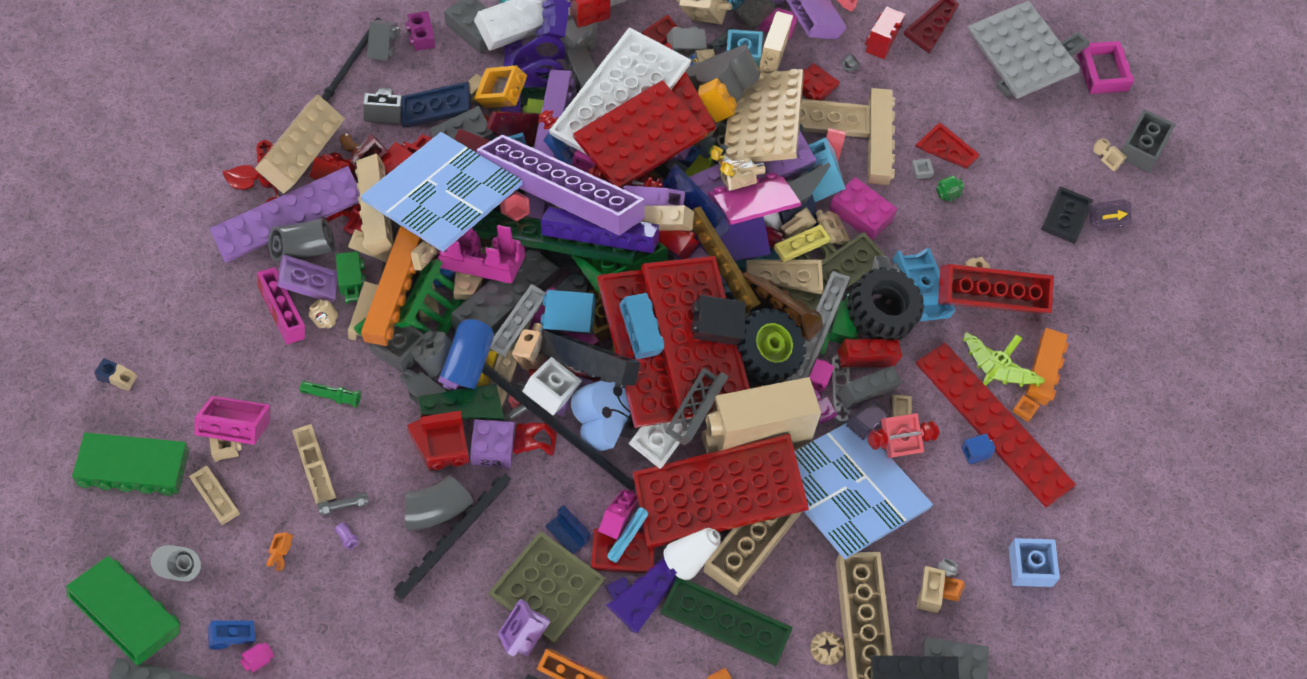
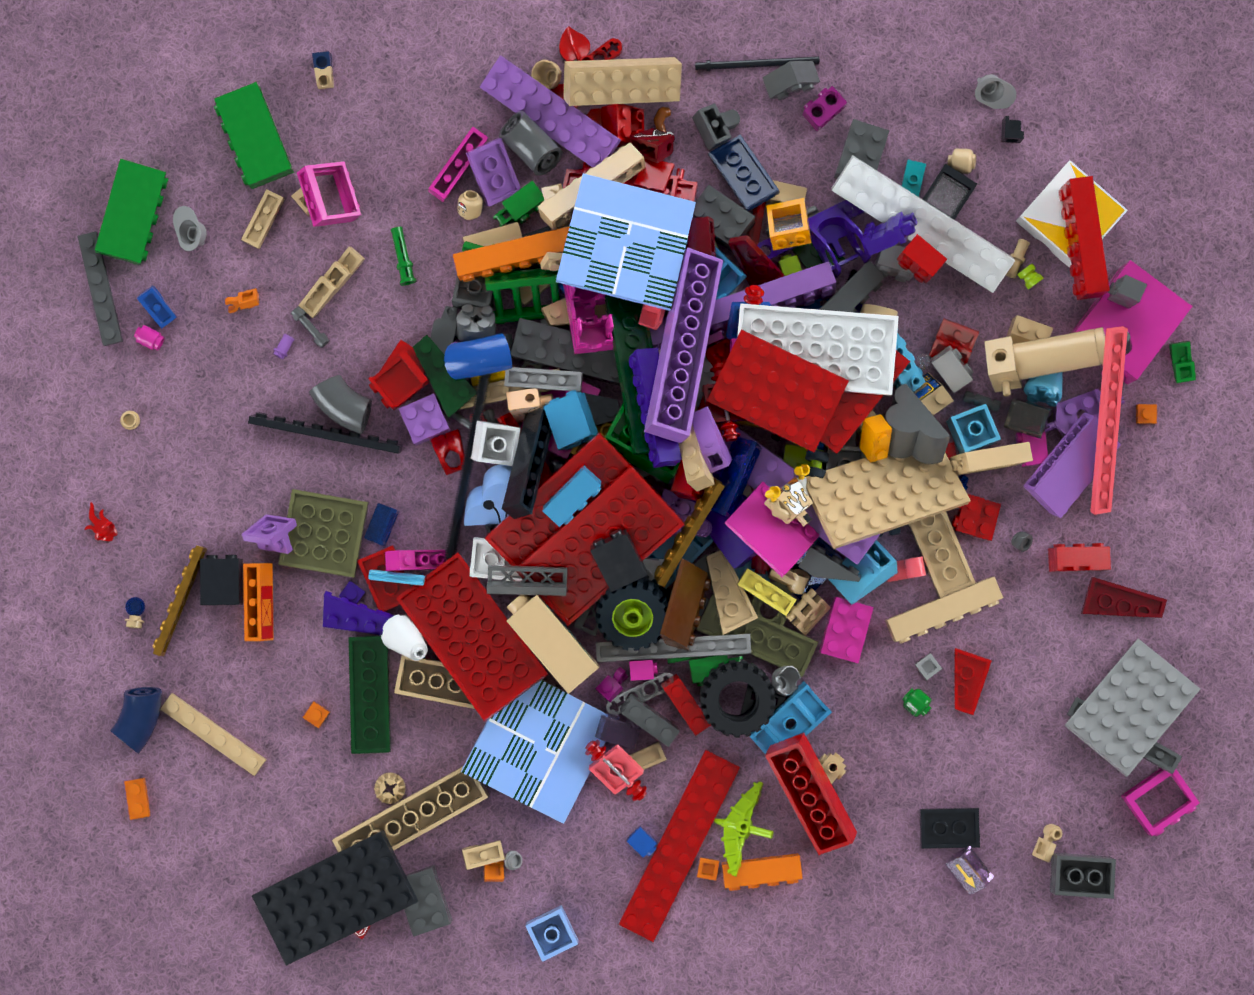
camera: 70 degrees right, 25 degrees up
none -> tan hair [531,59,562,90]

